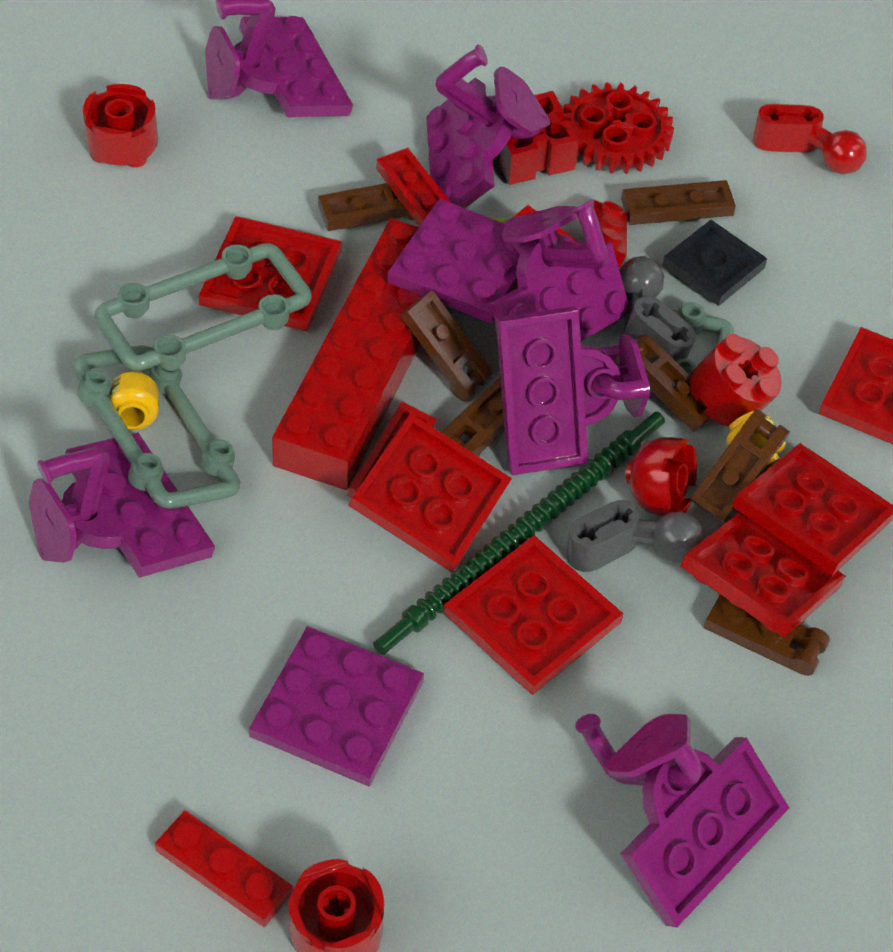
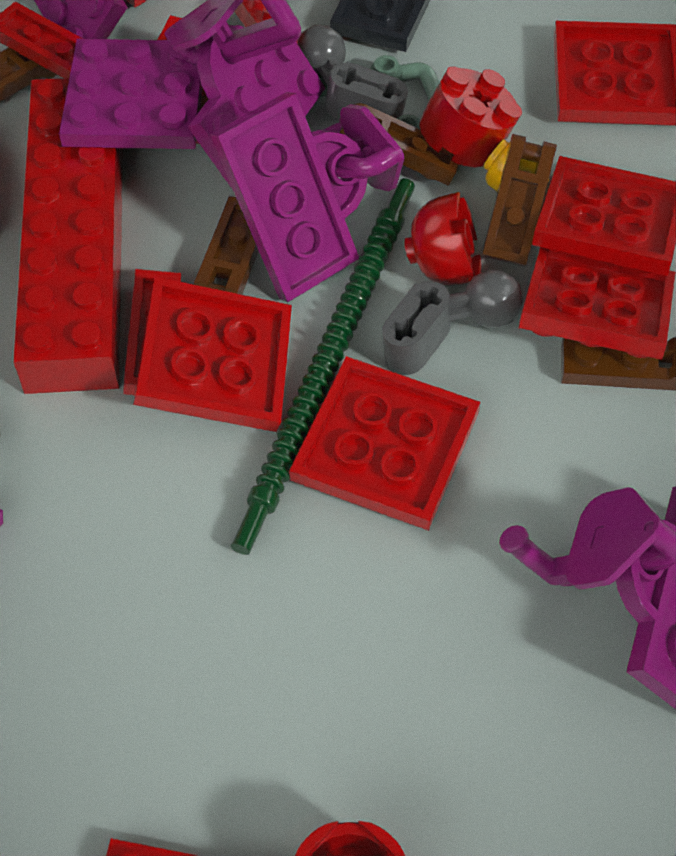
camera: 20 degrees left, 5 degrees up
magenta plate [249,626,424,787] -> none
reddish brown plate [400,290,492,401] -> none

